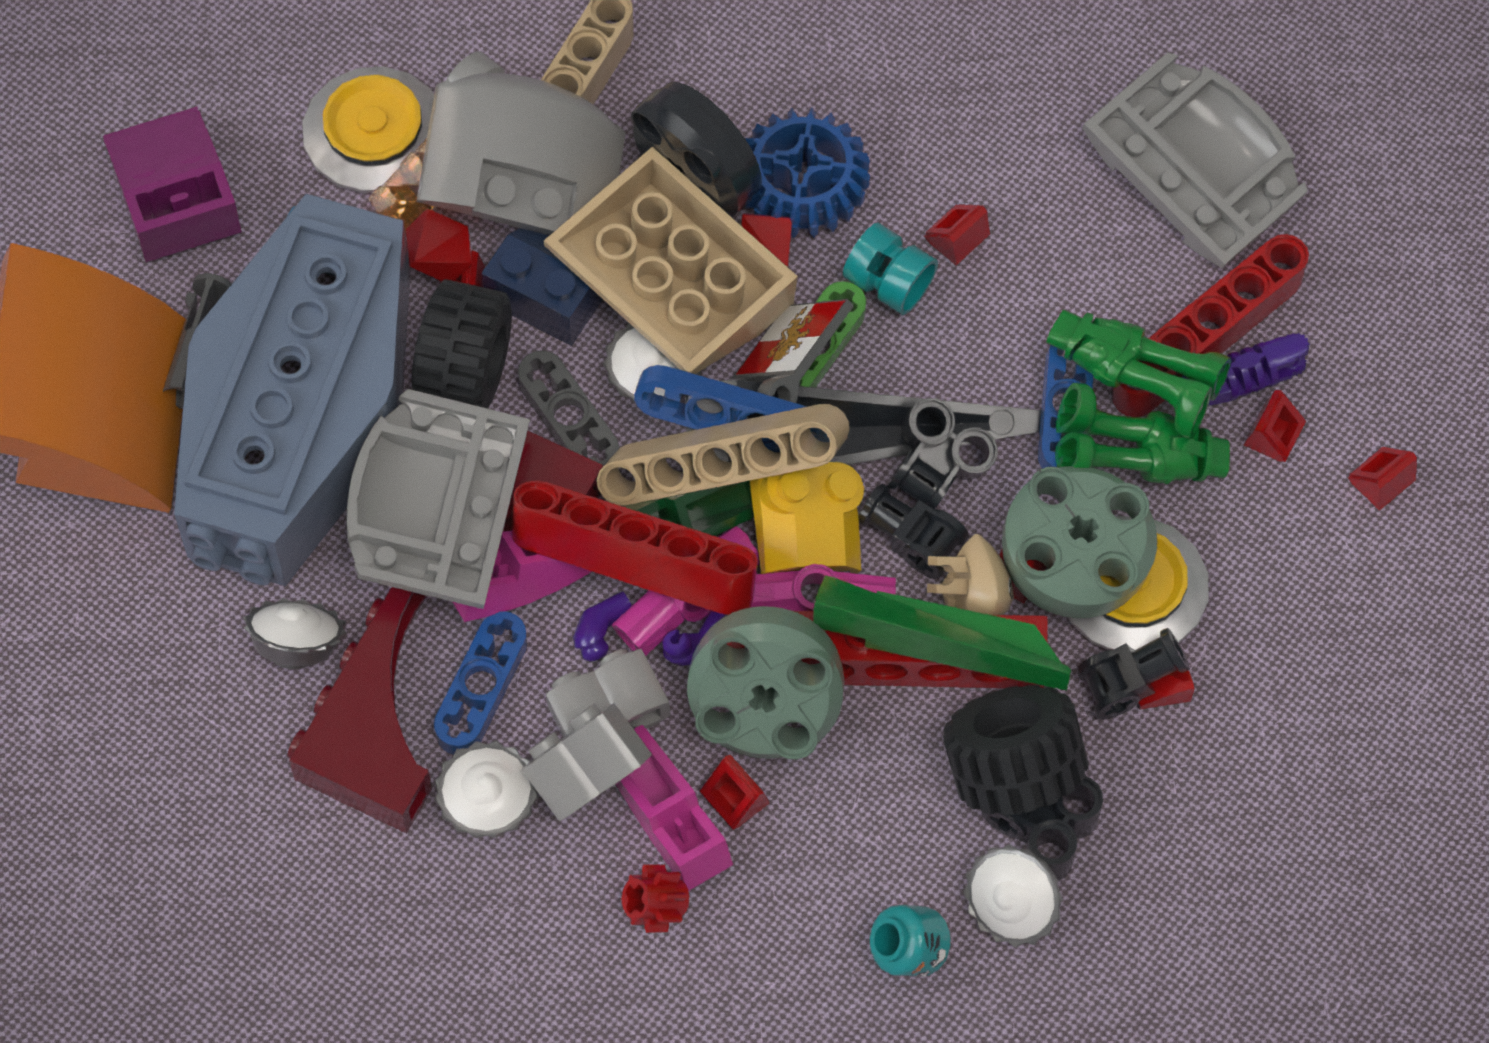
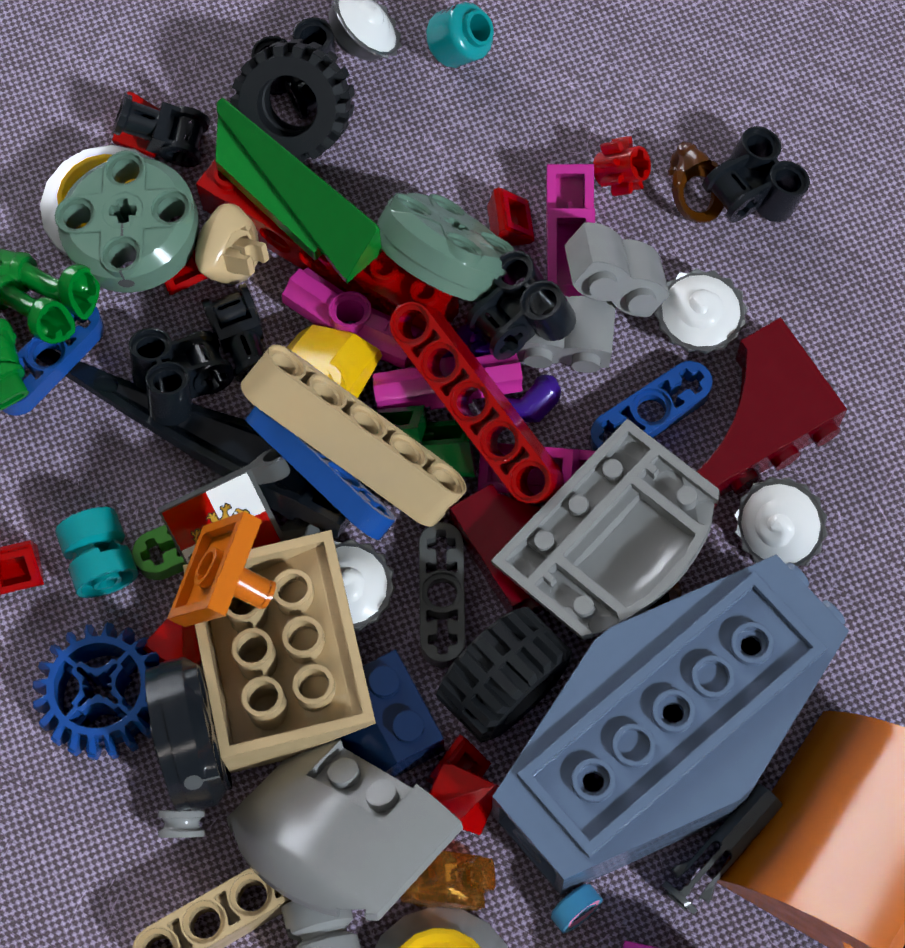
camera: 145 degrees left, 5 degrees up
none -> orange tile [167,511,276,627]
none -> black piece [465,250,576,360]
none -> reddish brown piece [668,142,724,223]
none -> black piece [702,126,810,223]

